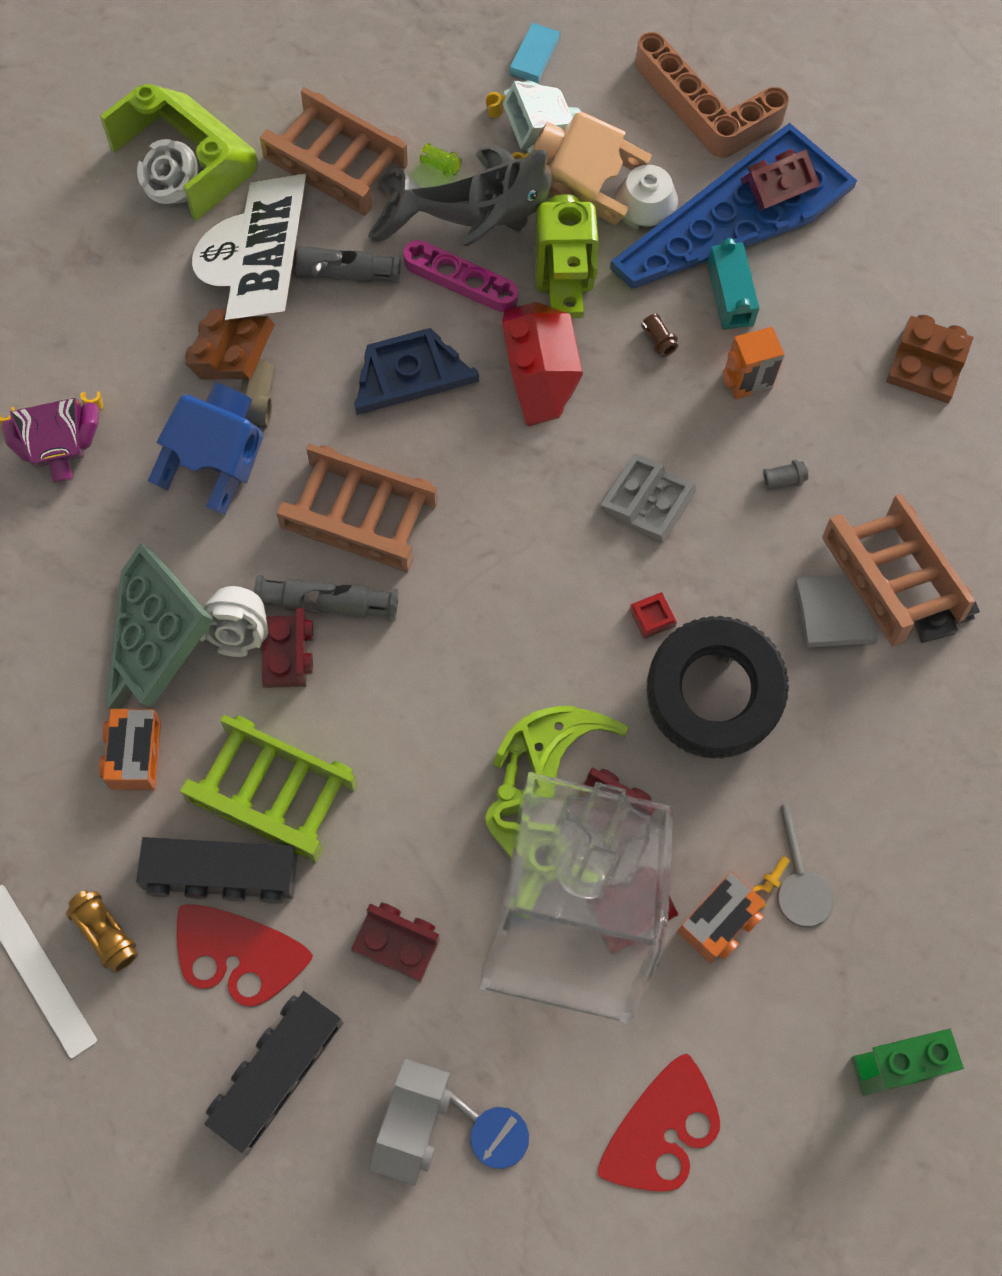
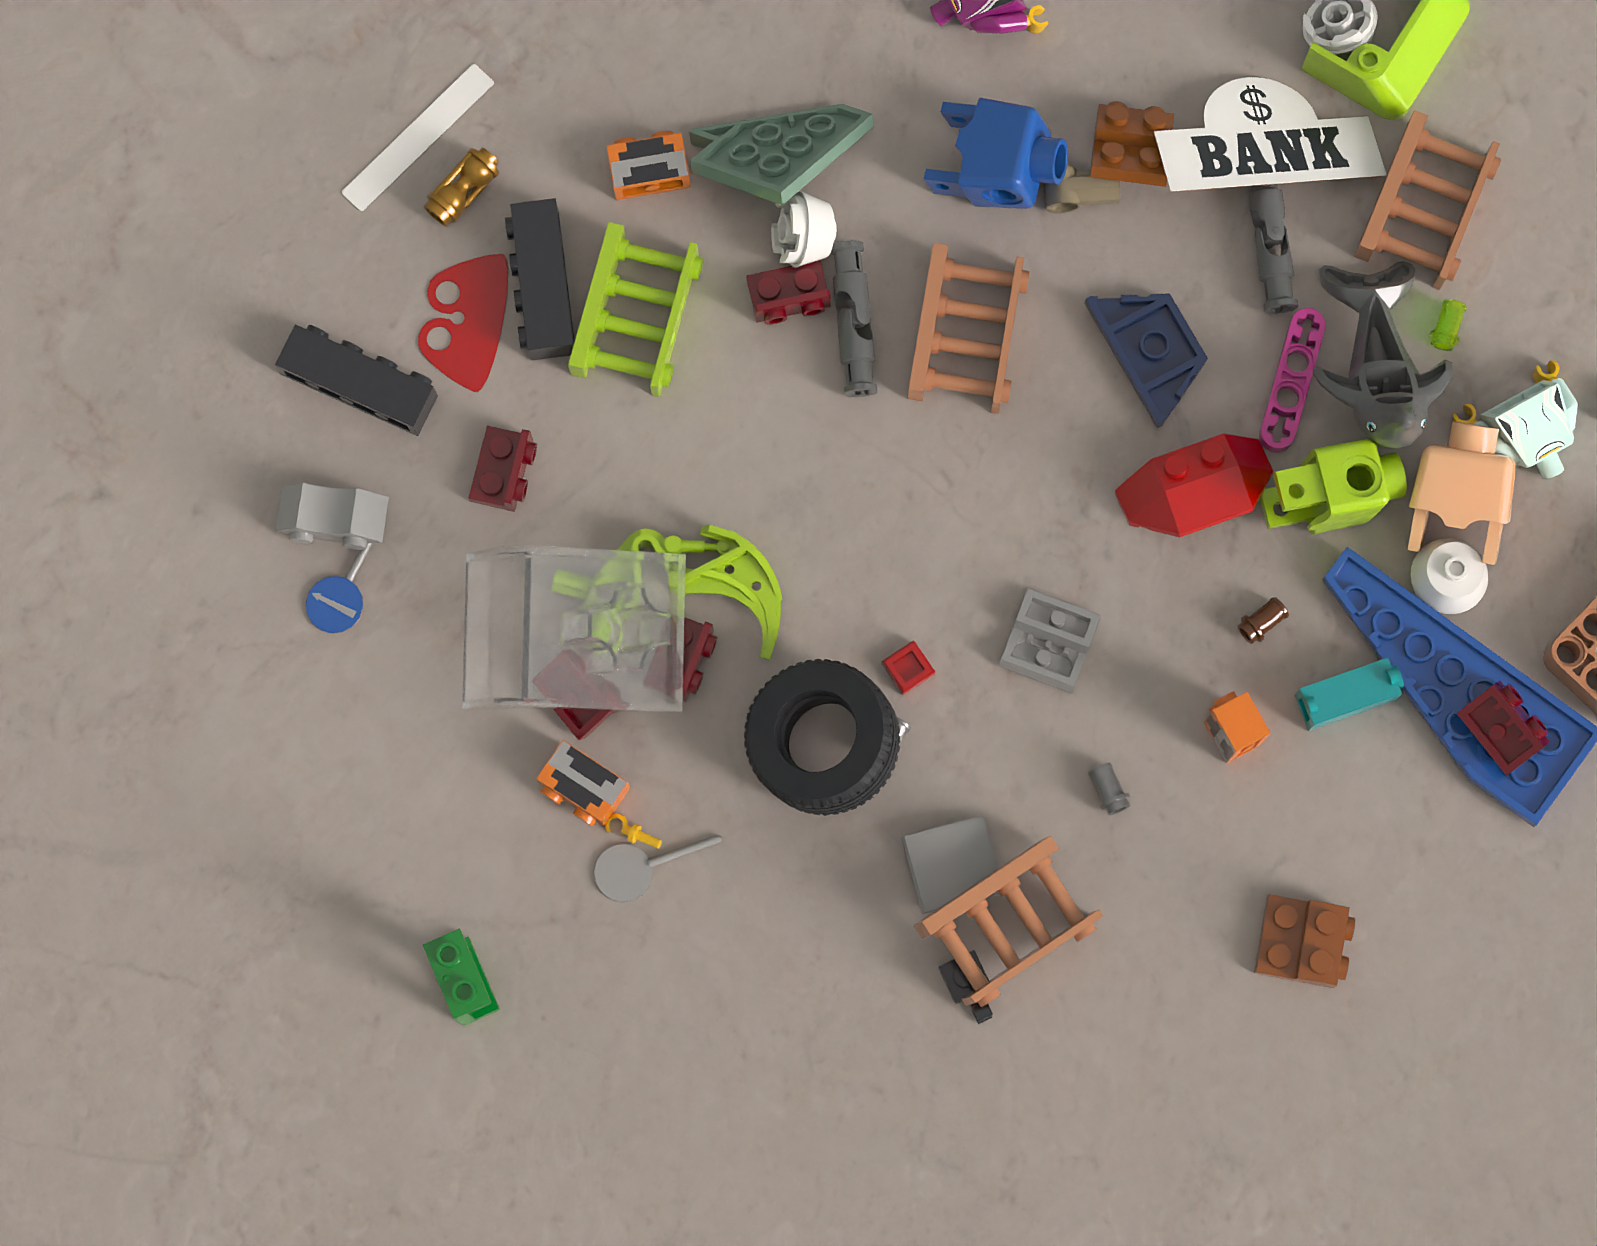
camera: 85 degrees right, 10 degrees up
red piece [598,1053,720,1192] -> none

